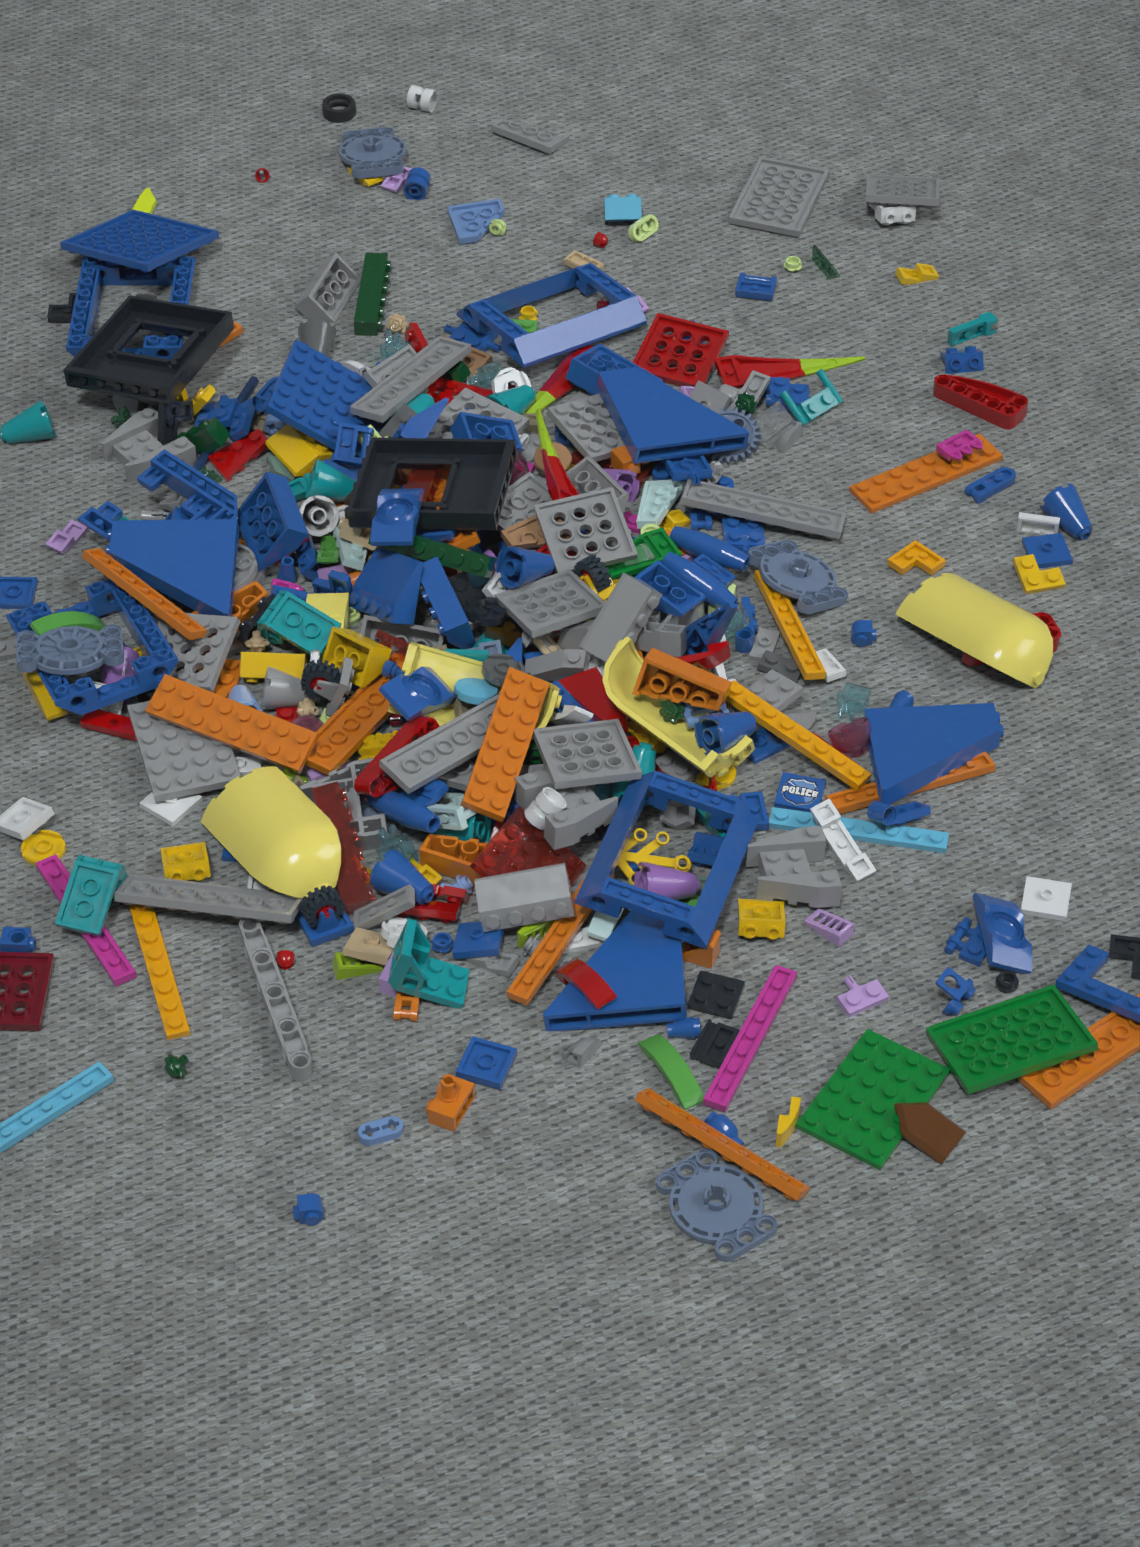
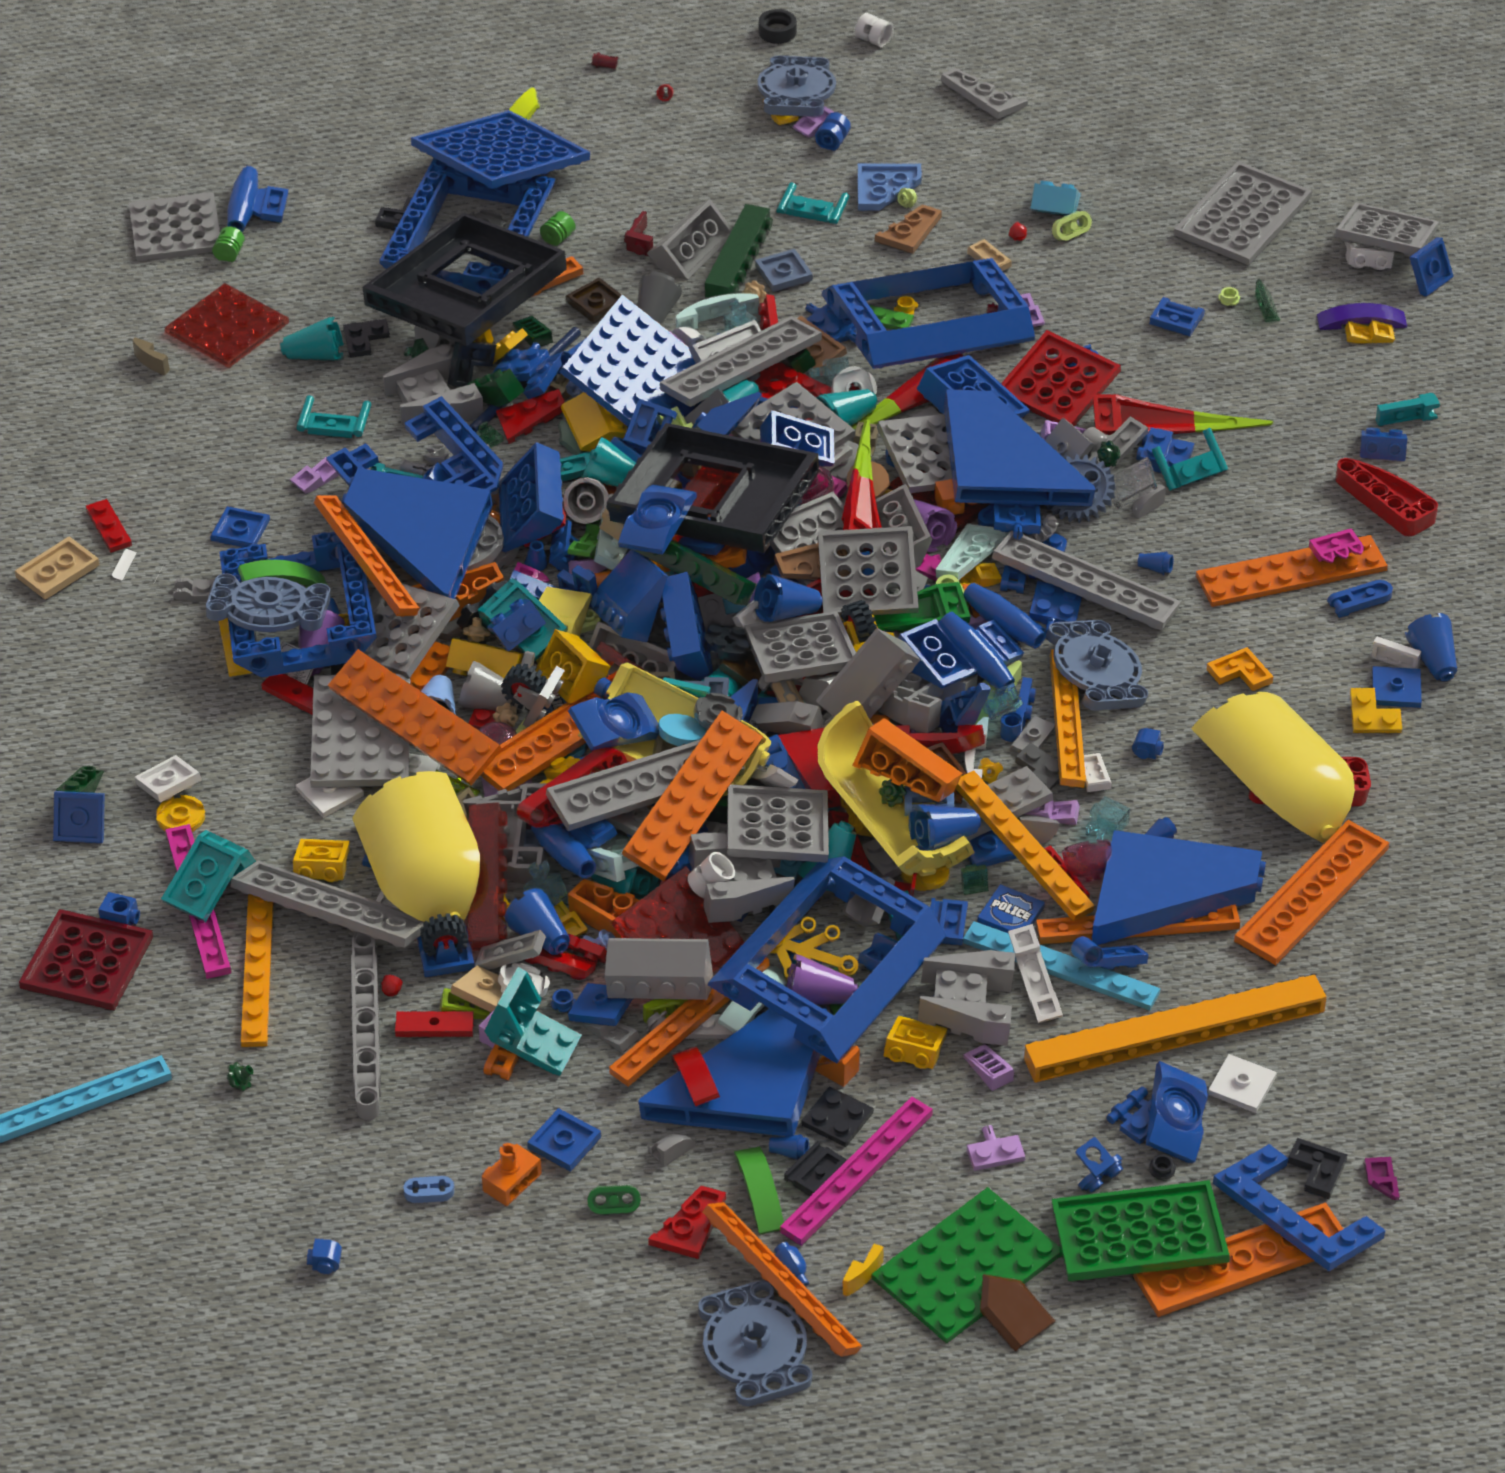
camera: 15 degrees right, 0 degrees up
none -> teal plate [296,395,372,438]
none -> black plate [343,319,390,358]
none -> red tile [395,1011,474,1037]
none -> blue bracket [487,598,546,651]
none -> dark green slope [513,315,553,347]
none -> bright green piece [540,211,576,246]
none -> dark brown plate [565,278,622,323]
none -> green plate [587,1185,641,1214]
none -> dark red pin [592,52,618,70]
none -> dark red bracket [624,211,653,257]
none -> red wing [648,1185,726,1259]
none -> light aqua slope [676,293,759,329]
none -> sand blue plate [755,249,813,292]
none -> teal plate [776,183,850,224]
none -> medium nougat wing [875,205,942,254]
none -> clear green tile [961,864,989,895]
none -> yellow plate [978,758,1003,784]
none -> lavender slope [1024,800,1080,825]
none -> light orange brick [1024,975,1327,1083]
none -> blue cone [1138,552,1174,575]
none -> orange plate [1234,820,1390,965]
none -> dark purple slope [1317,303,1407,330]
none -> blue plate [1409,237,1454,297]

